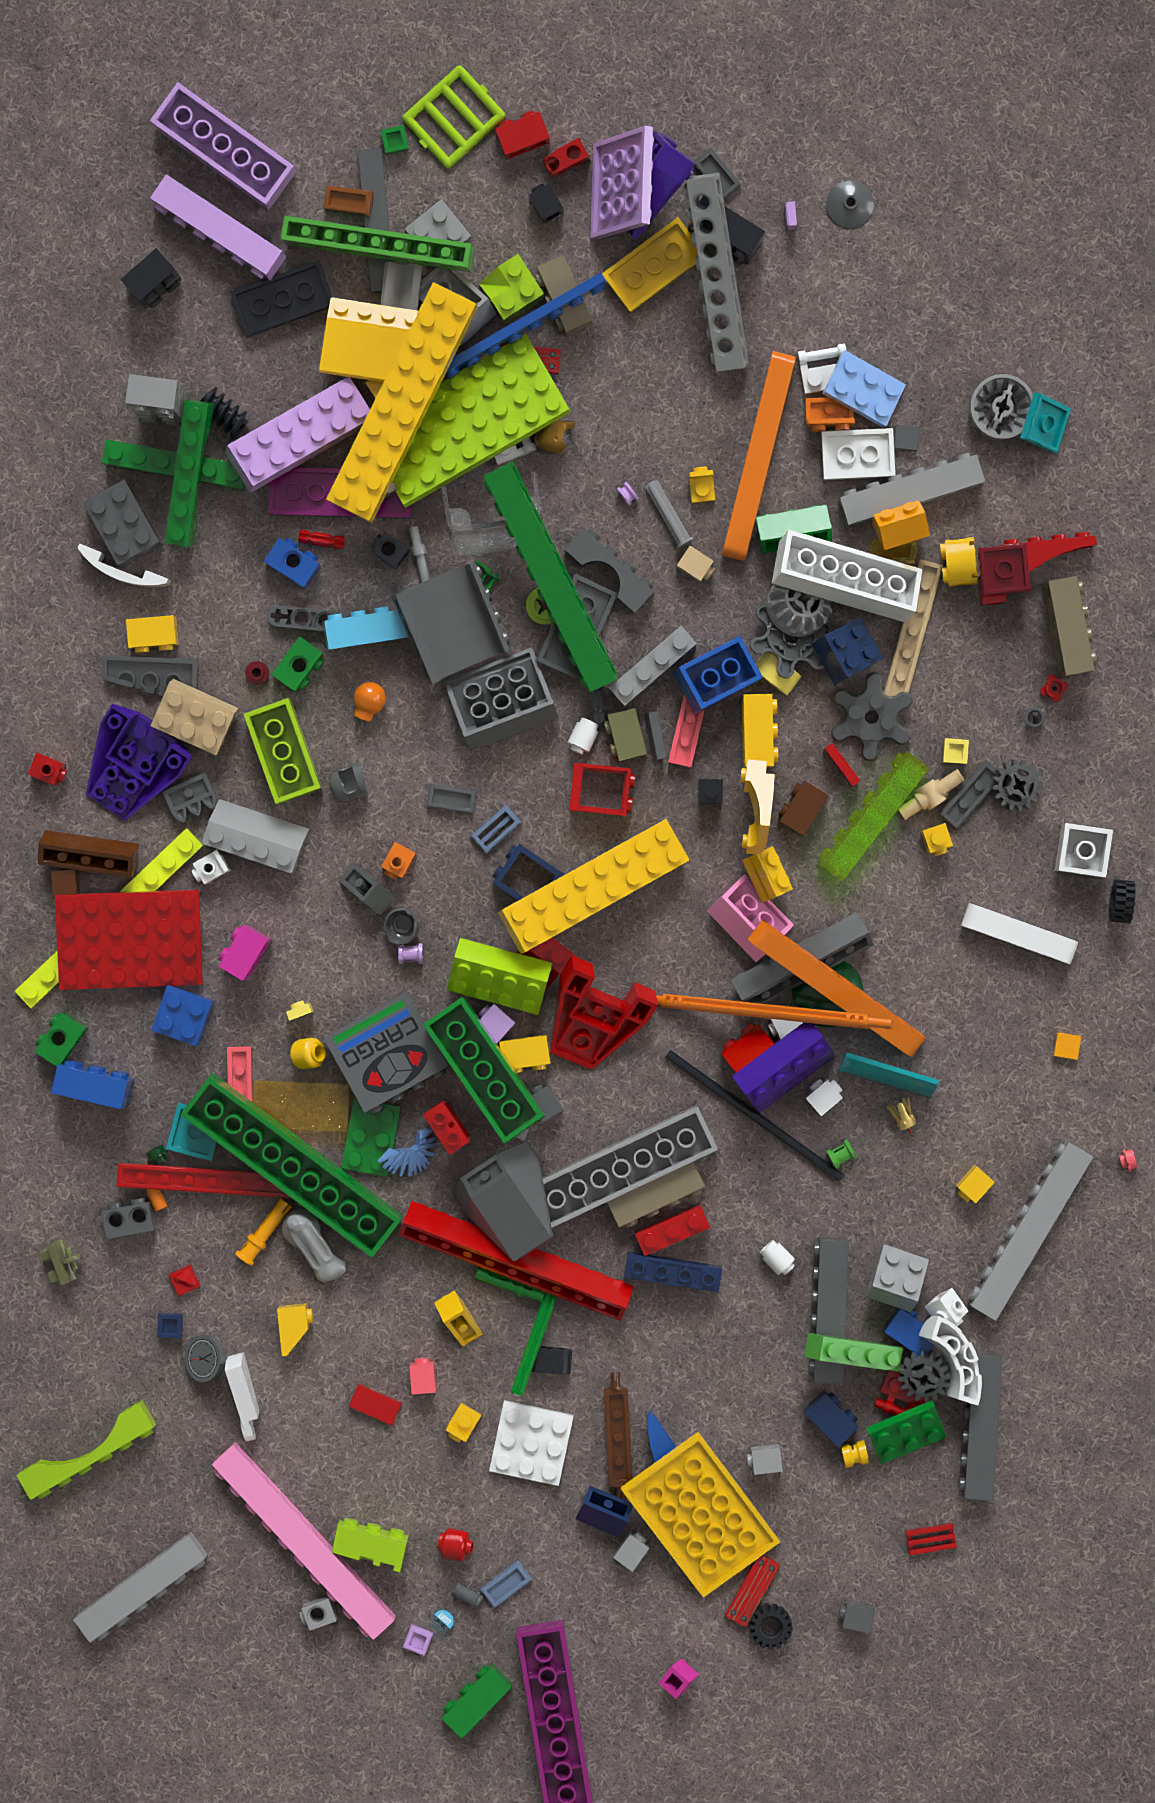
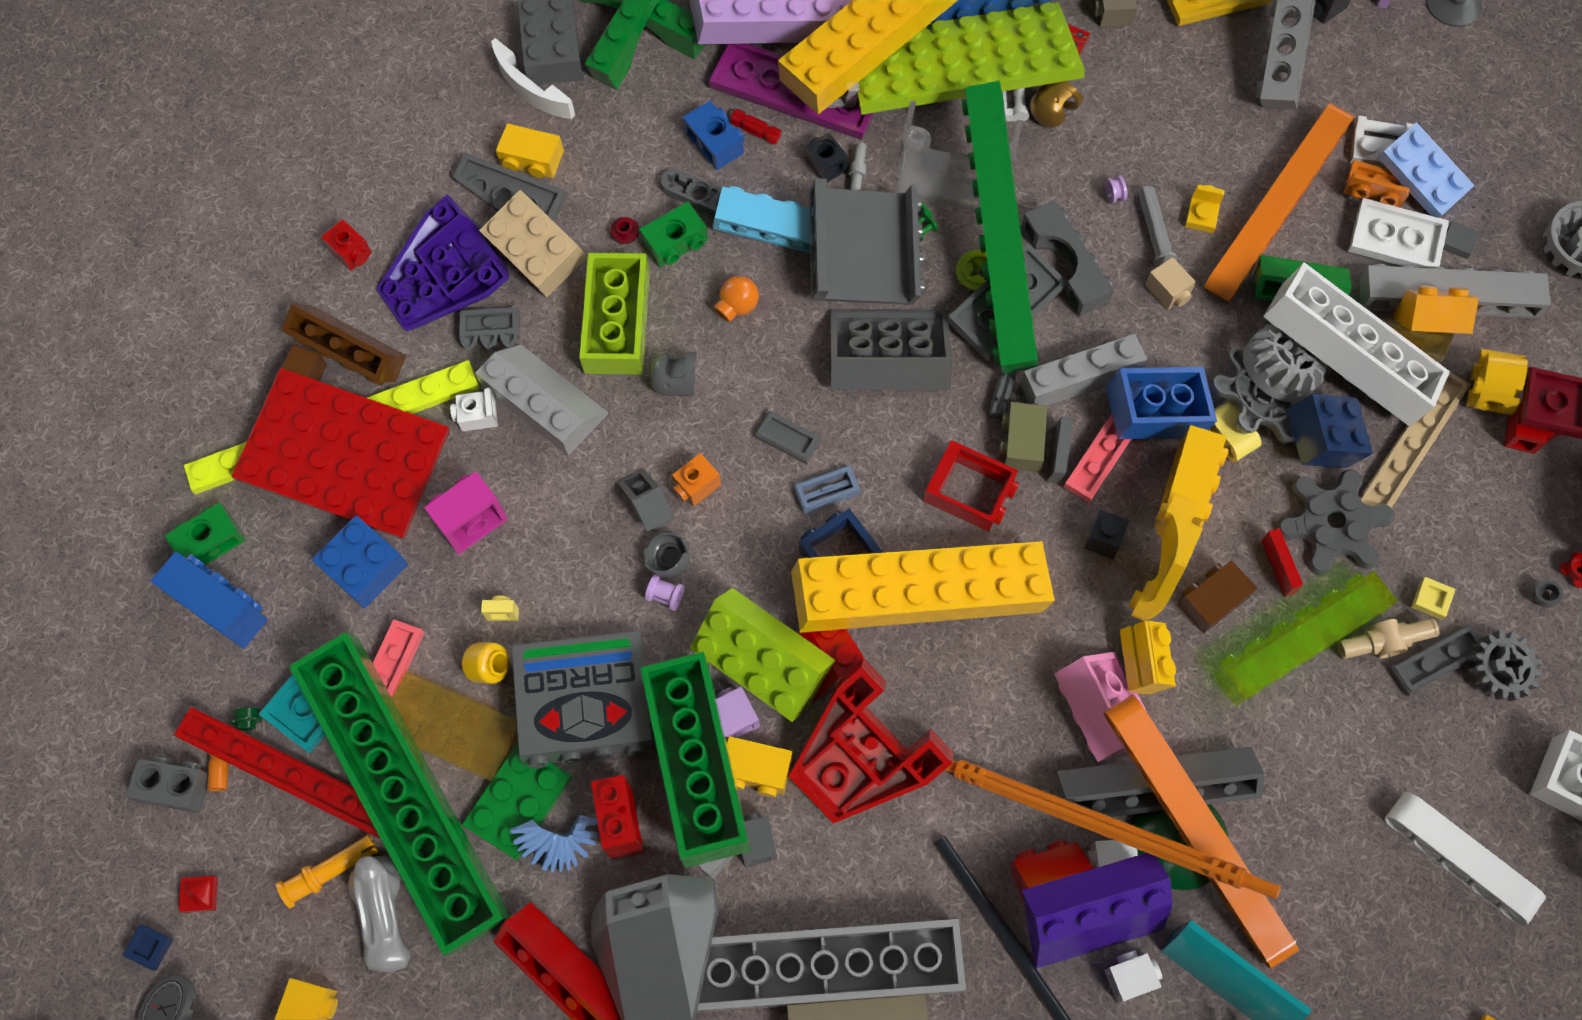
camera: 20 degrees right, 20 degrees down
olive hips [40,1238,81,1285] -> none
white brick [567,718,599,755] -> none
yellow brick [920,823,953,856] -> none

